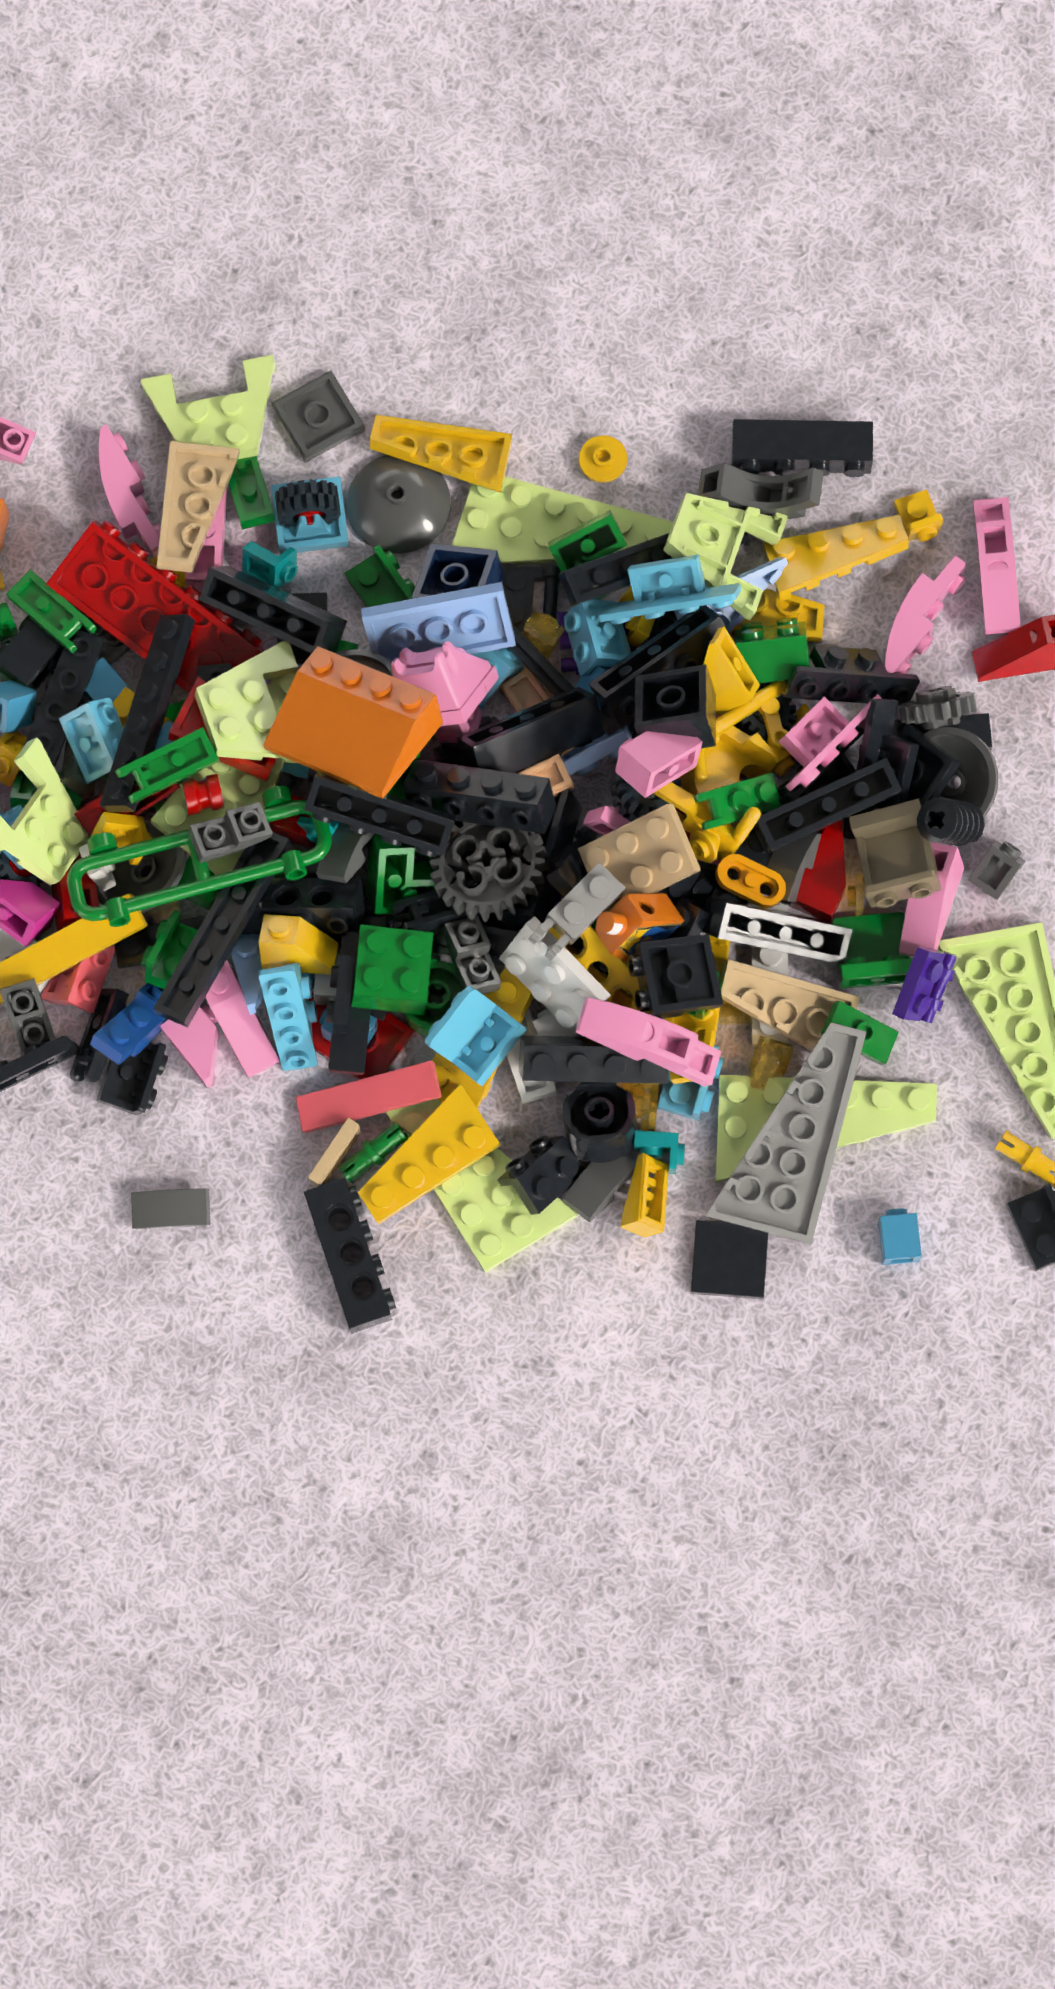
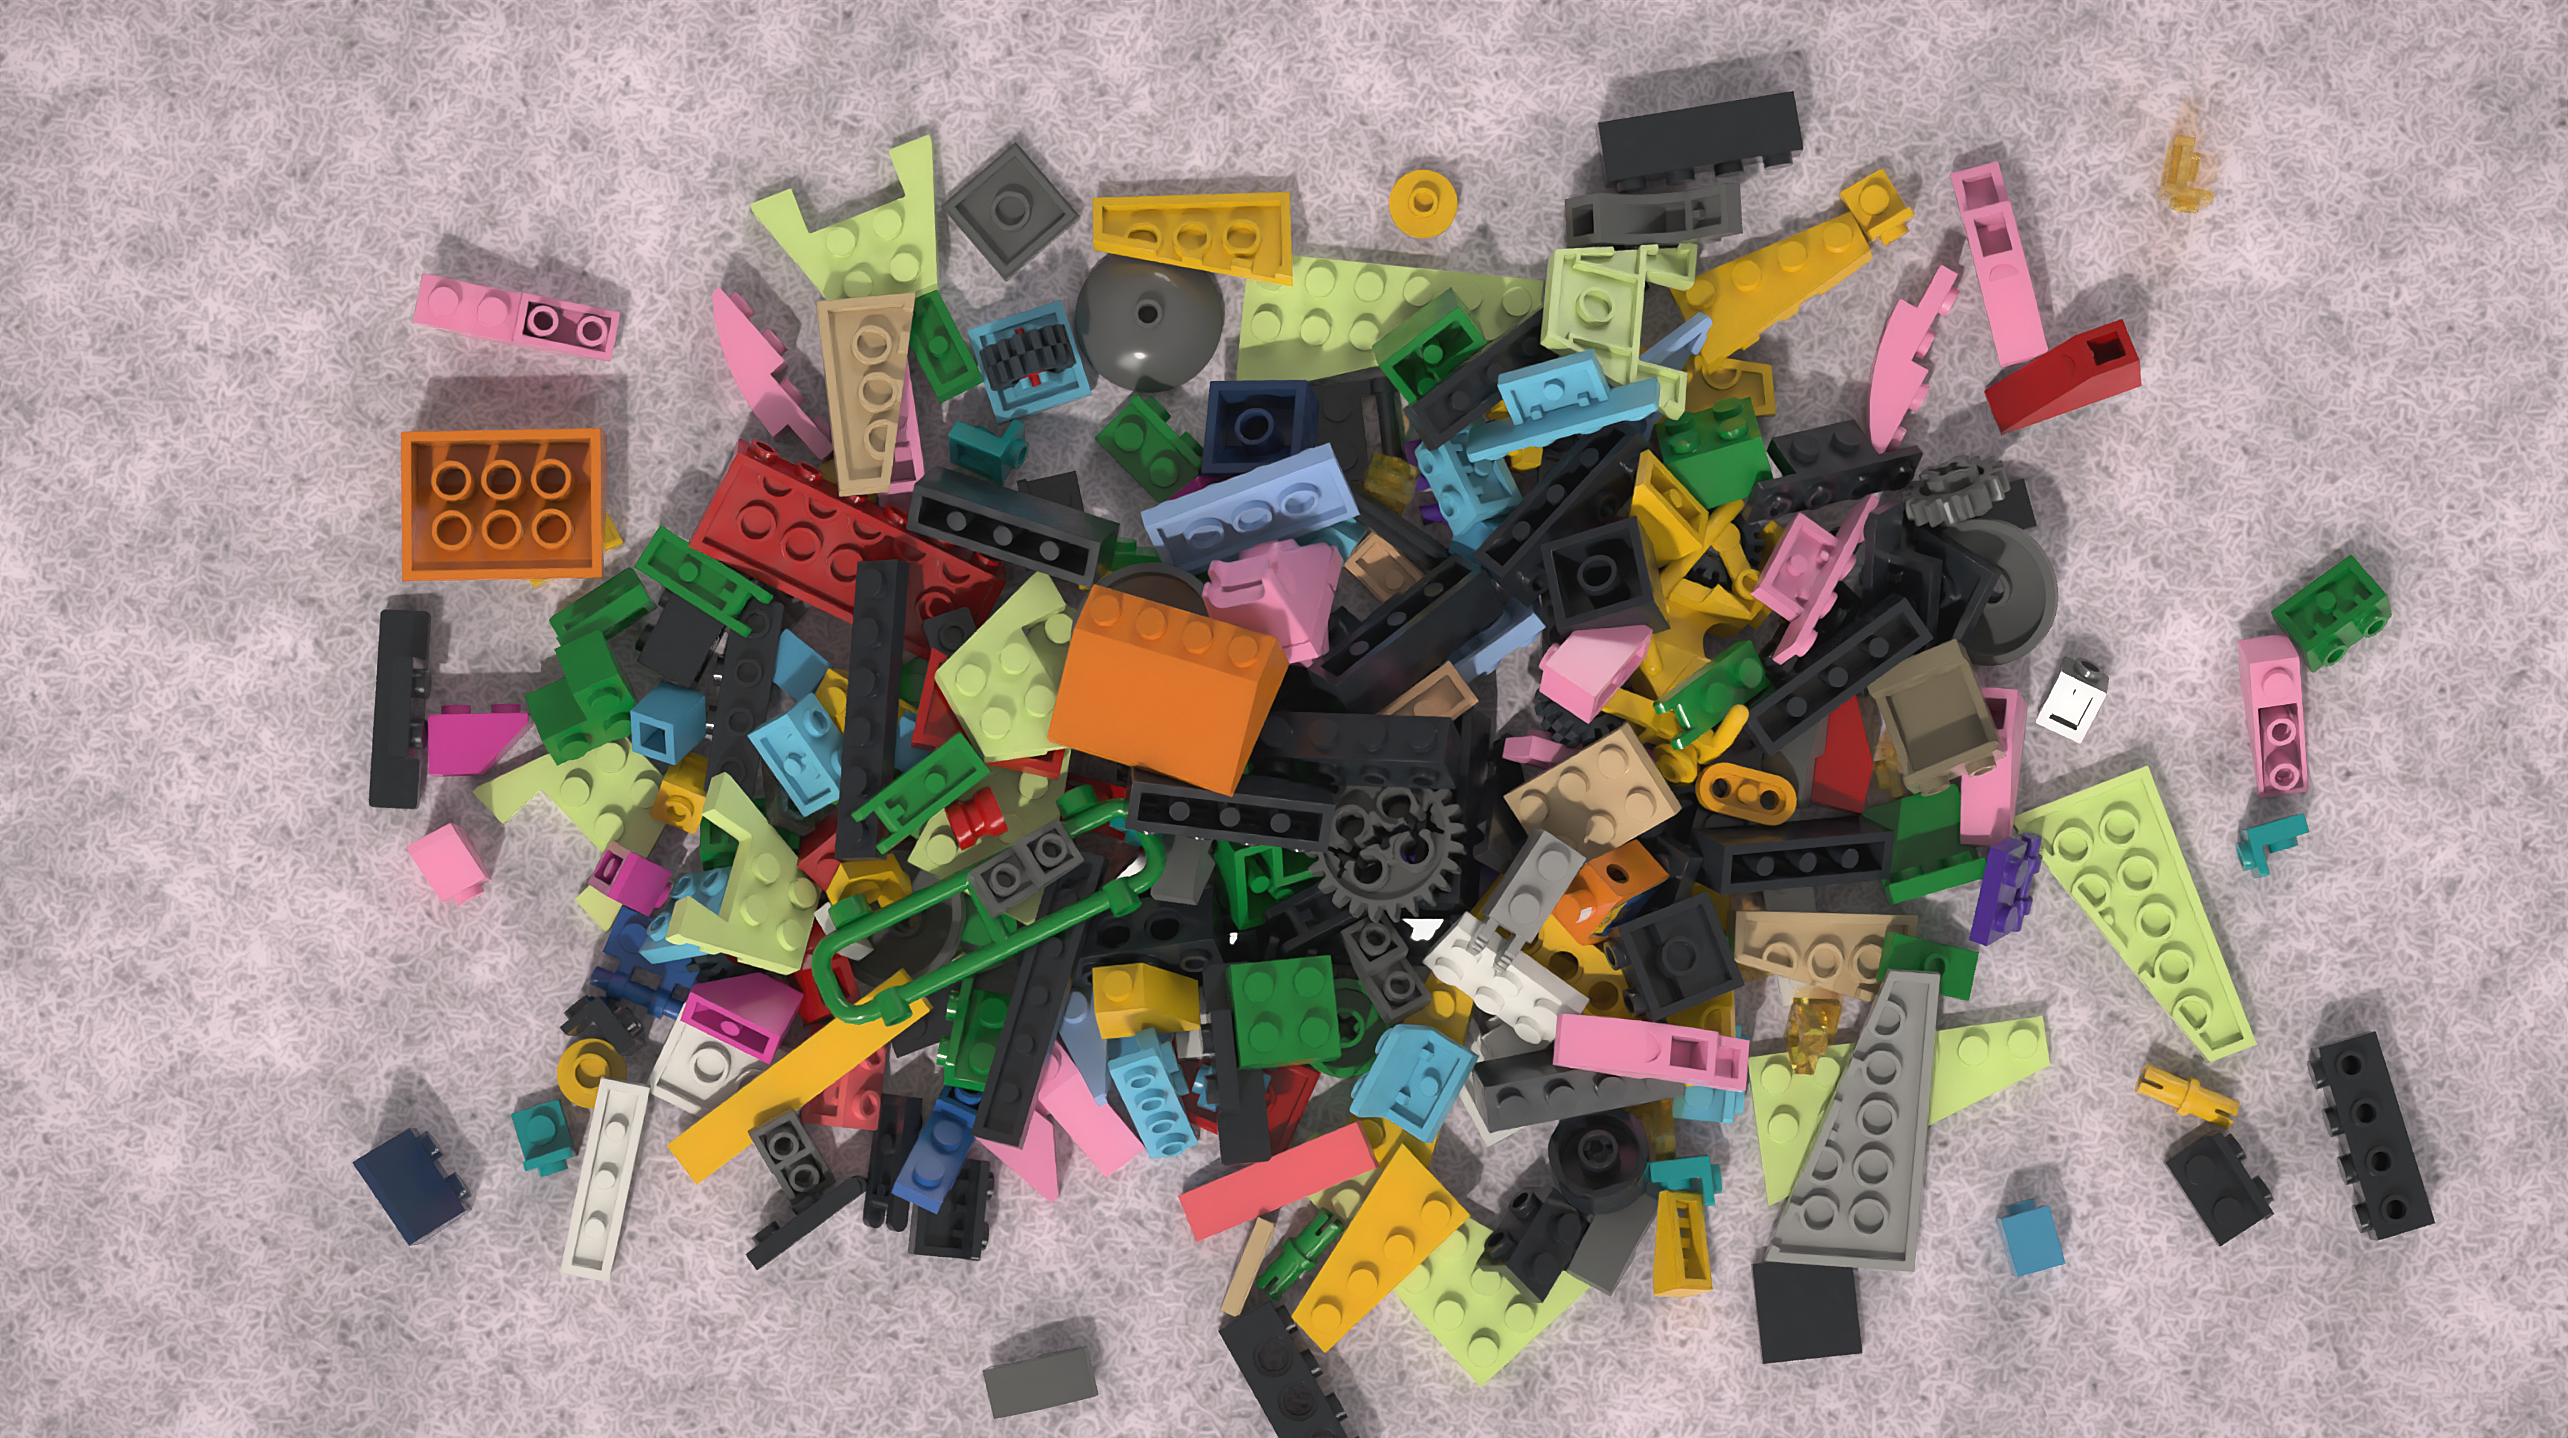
camera: 15 degrees left, 10 degrees up
black piece [917,797,985,846] -> none

